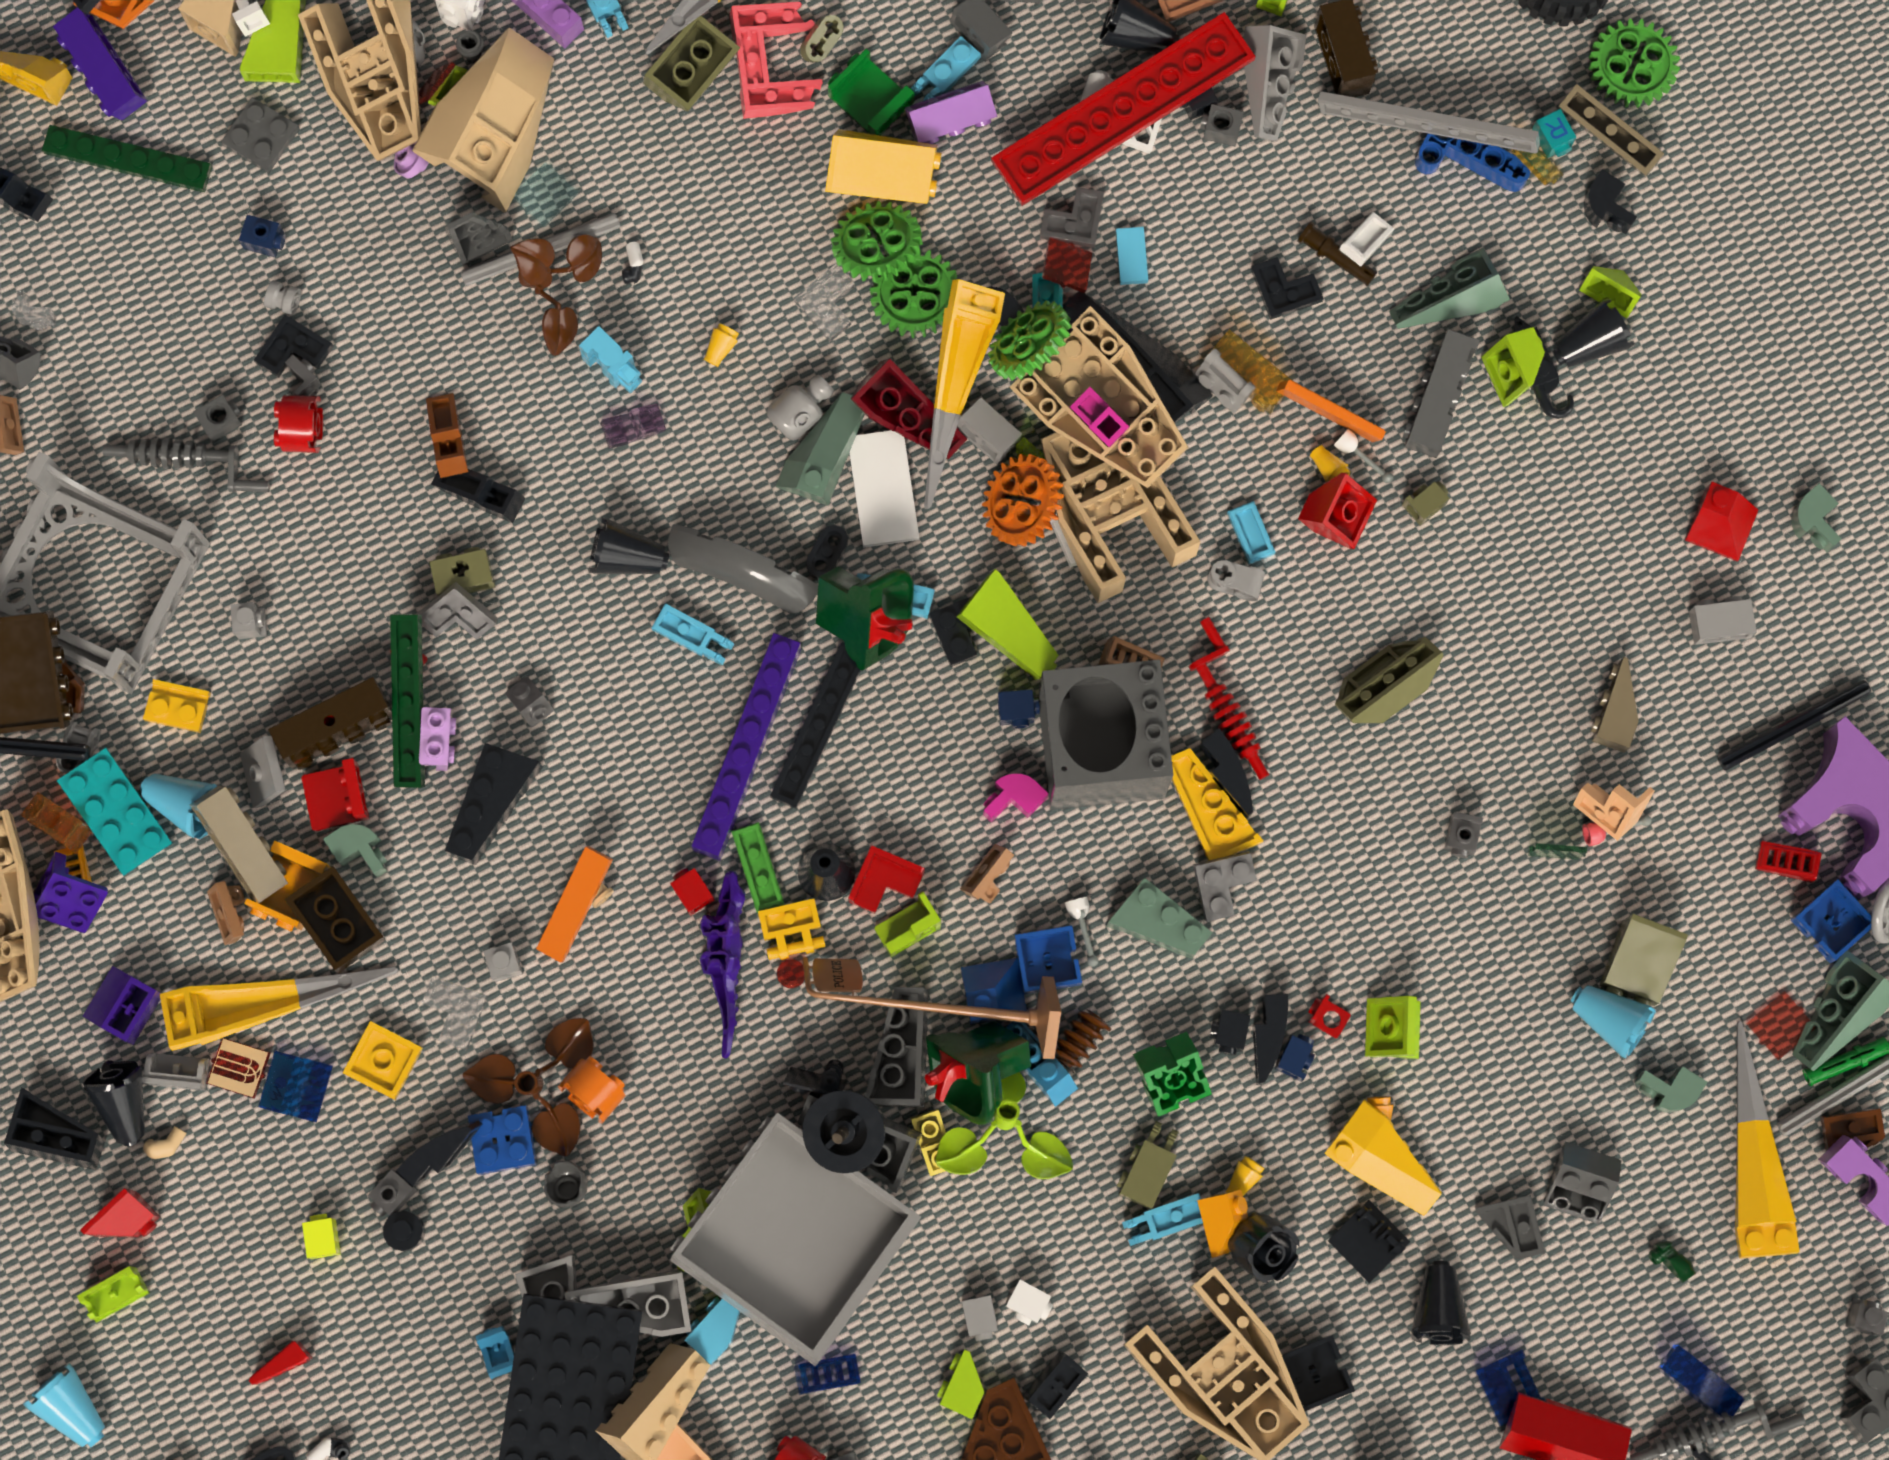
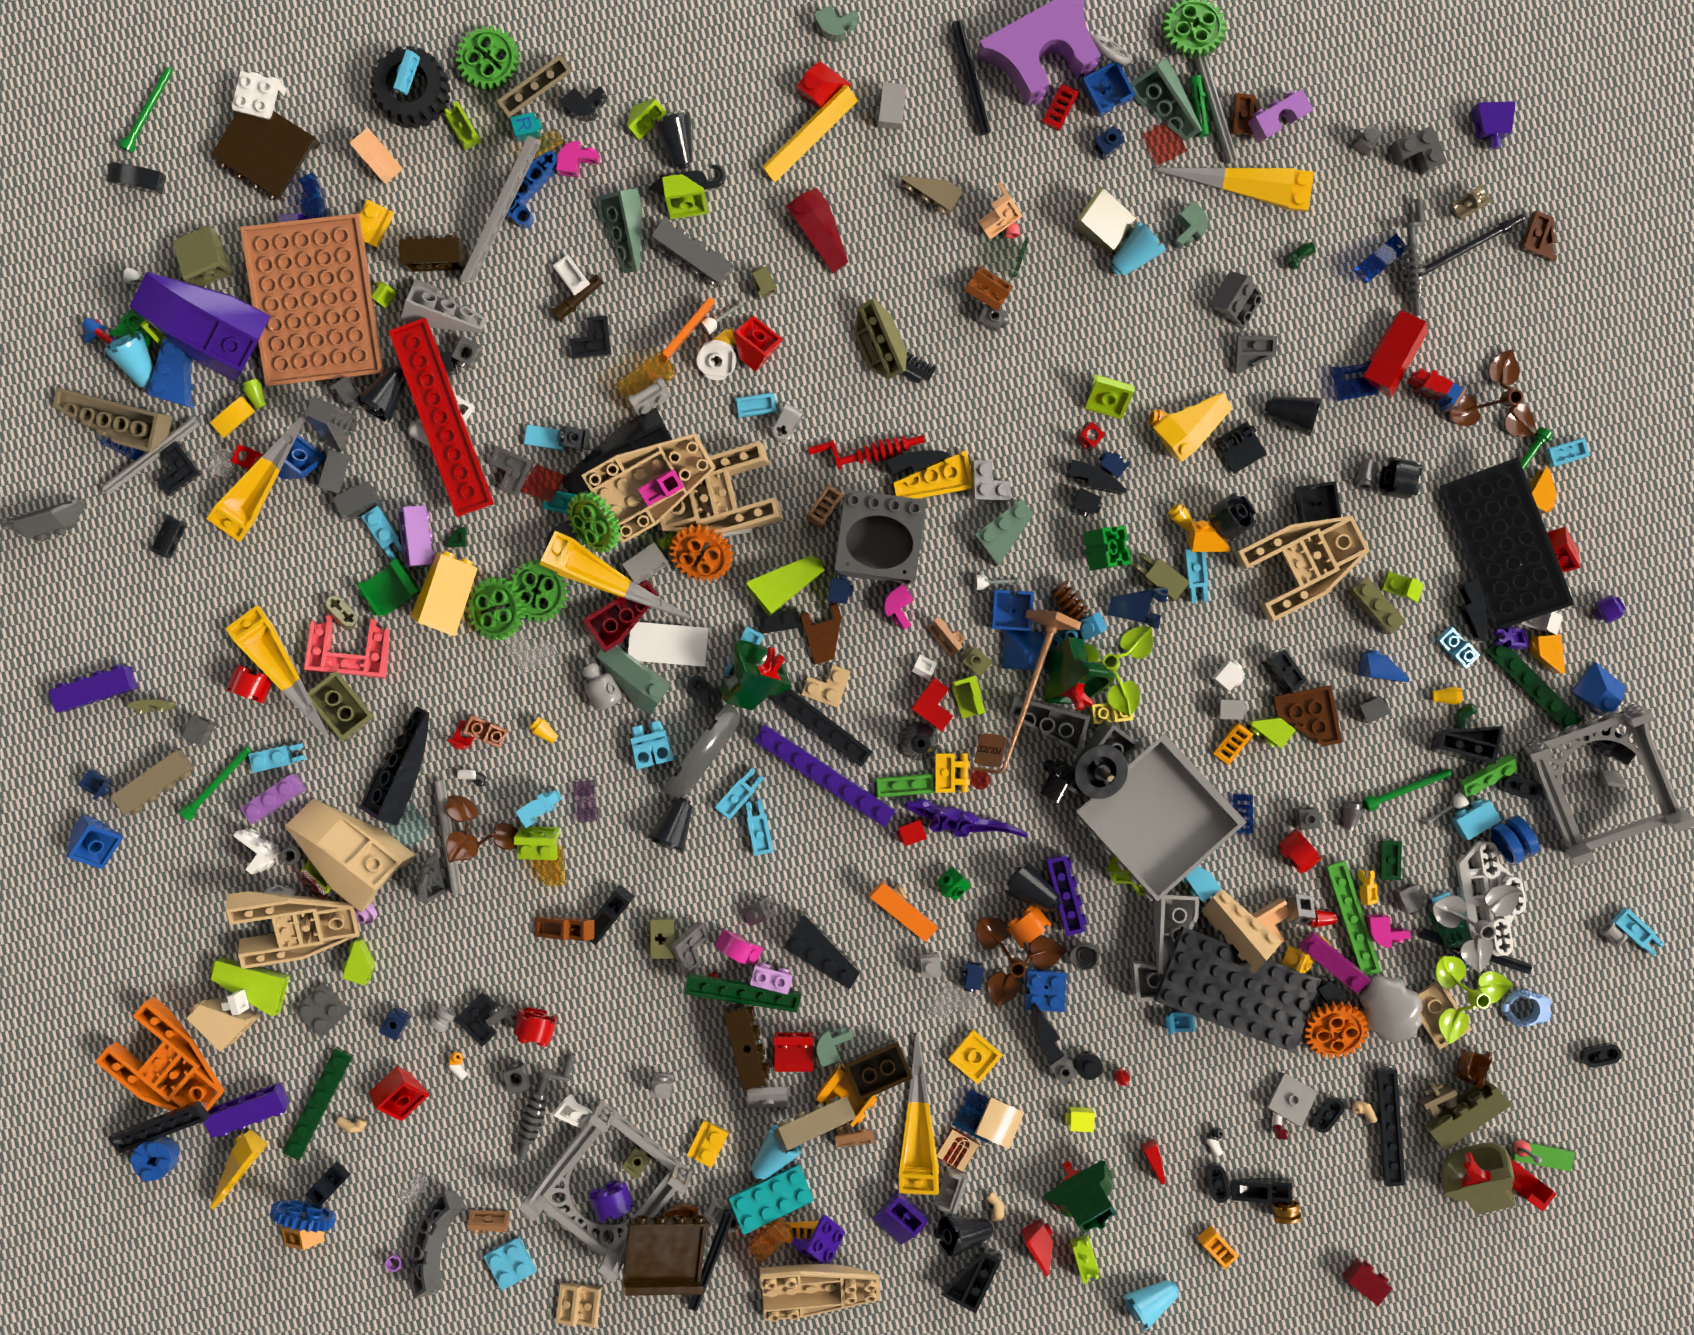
camera: 75 degrees left, 10 degrees up
none -> tan arm [336,1116,367,1133]
none -> lime slope [342,938,376,986]
none -> black wedge [359,706,429,826]
none -> red slope [369,1066,430,1121]
none -> lime hinge [444,101,481,151]
none -> dark green tile [446,527,467,548]
none -> red bracket [447,720,475,750]
none -> arm [449,1052,468,1081]
none -> dark orange slope [462,714,508,748]
none -> lime bracket [514,826,560,860]
none -> clear yellow wing [531,845,567,887]
none -> white slope [552,1094,593,1129]
none -> dark pink brick [556,141,601,178]
none -> black brick [557,426,589,451]
none -> dark purple brick [589,1180,634,1222]
none -> olive brick [621,1144,652,1179]
none -> medium azure hips [630,721,675,769]
none -> white plate [697,340,737,380]
none -> dark pink brick [715,929,764,966]
none -> medium azure hinge [745,799,774,856]
none -> yellow tile [762,85,858,182]
none -> dark red wedge [786,188,848,274]
none -> reddish brown flag [800,603,842,665]
none -> tan plate [801,665,851,708]
none -> black piece [900,352,936,384]
none -> white plate [912,654,937,680]
none -> green brick [936,866,972,901]
none -> olive brick [961,647,993,677]
none -> dark blue brick [961,961,984,992]
none -> dark orange slope [964,266,1013,311]
none -> tan slope [975,1097,1024,1149]
none -> black cone [1005,861,1061,912]
none -> dark green piece [1044,1160,1117,1234]
none -> dark purple brick [1045,853,1087,936]
none -> dark blue brick [1092,125,1125,160]
none -> dark blue flag [1107,587,1168,629]
none -> red plate [1114,1067,1130,1087]
none -> light orange slope [1212,722,1253,765]
none -> flat silver cone [1355,458,1375,489]

